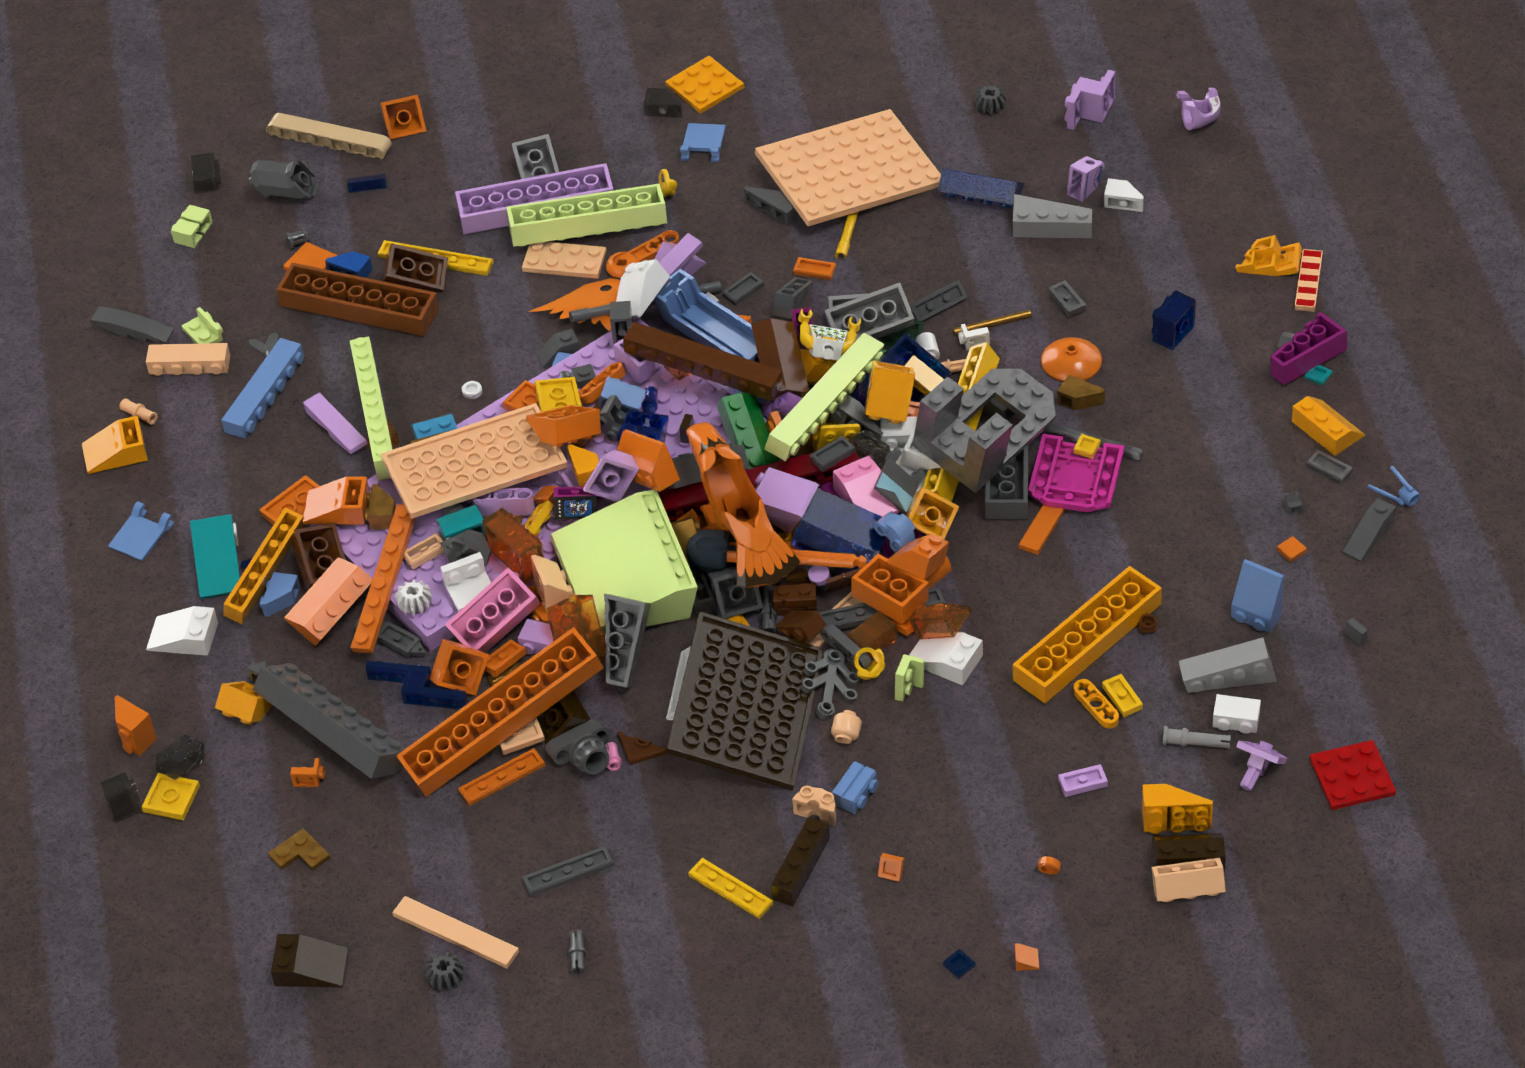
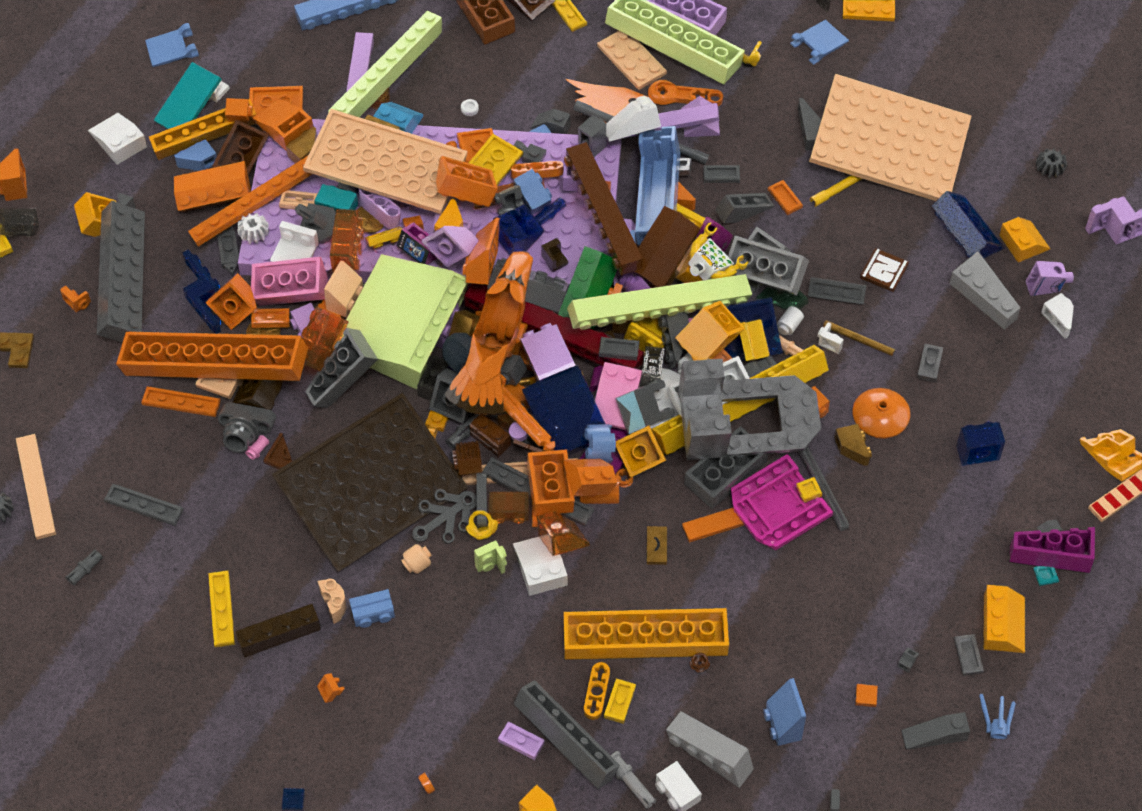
camera: 40 degrees right, 10 degrees up
none -> orange brick [225,98,253,123]
none -> dark grey brick [514,680,620,789]
none -> pearl gold tile [647,526,667,565]
none -> tile [860,248,909,292]
none -> light orange slope [999,217,1050,263]

